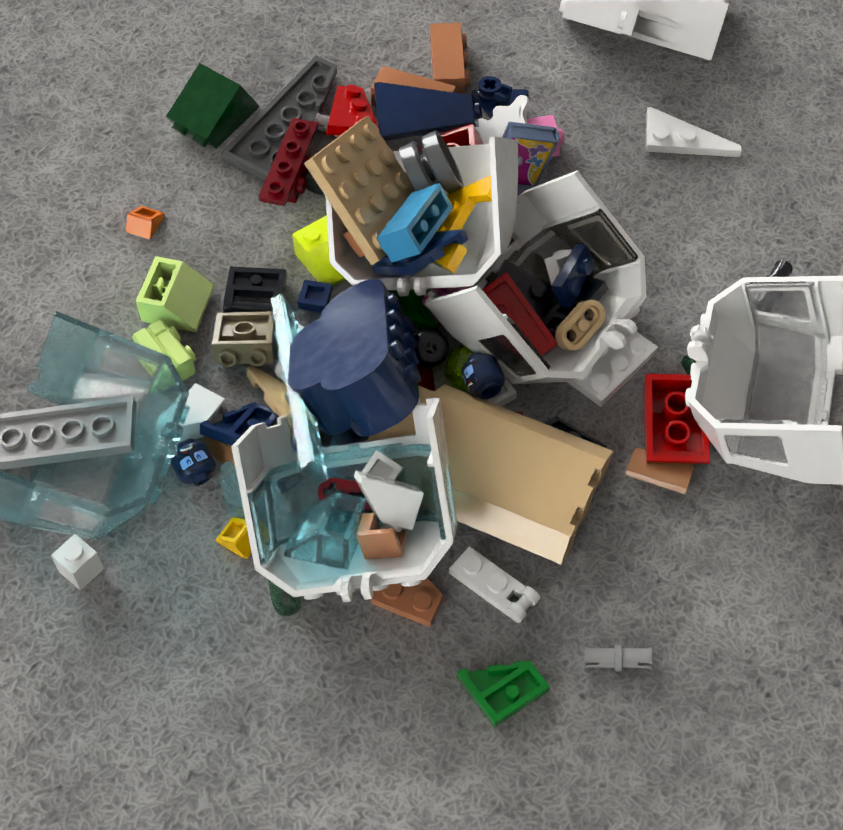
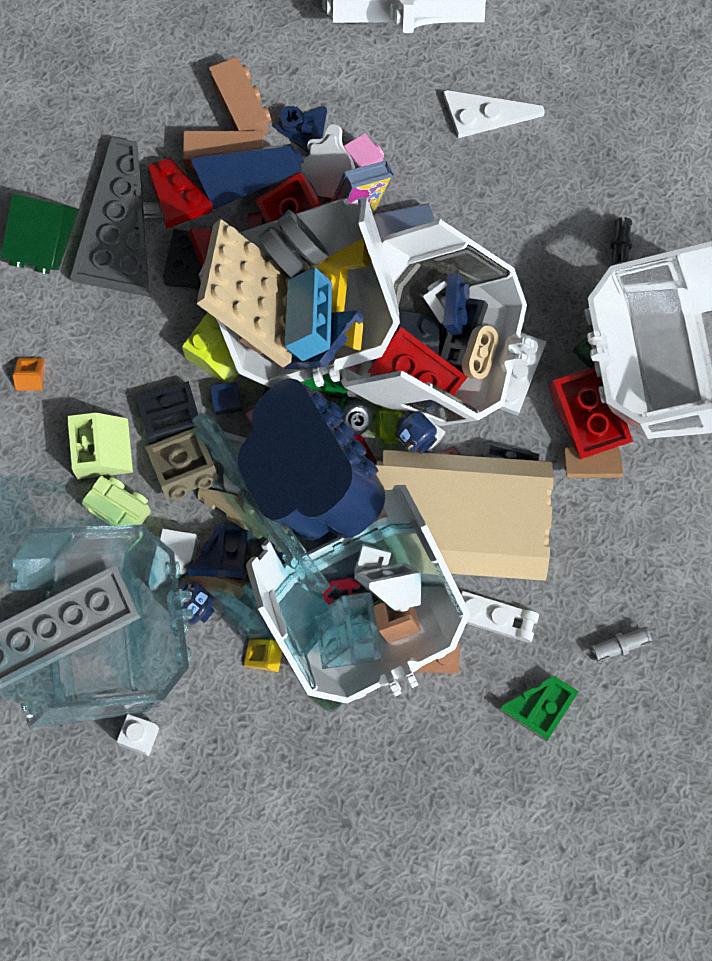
camera: 25 degrees left, 15 degrees up
dark red bracket [259,118,318,206] -> none

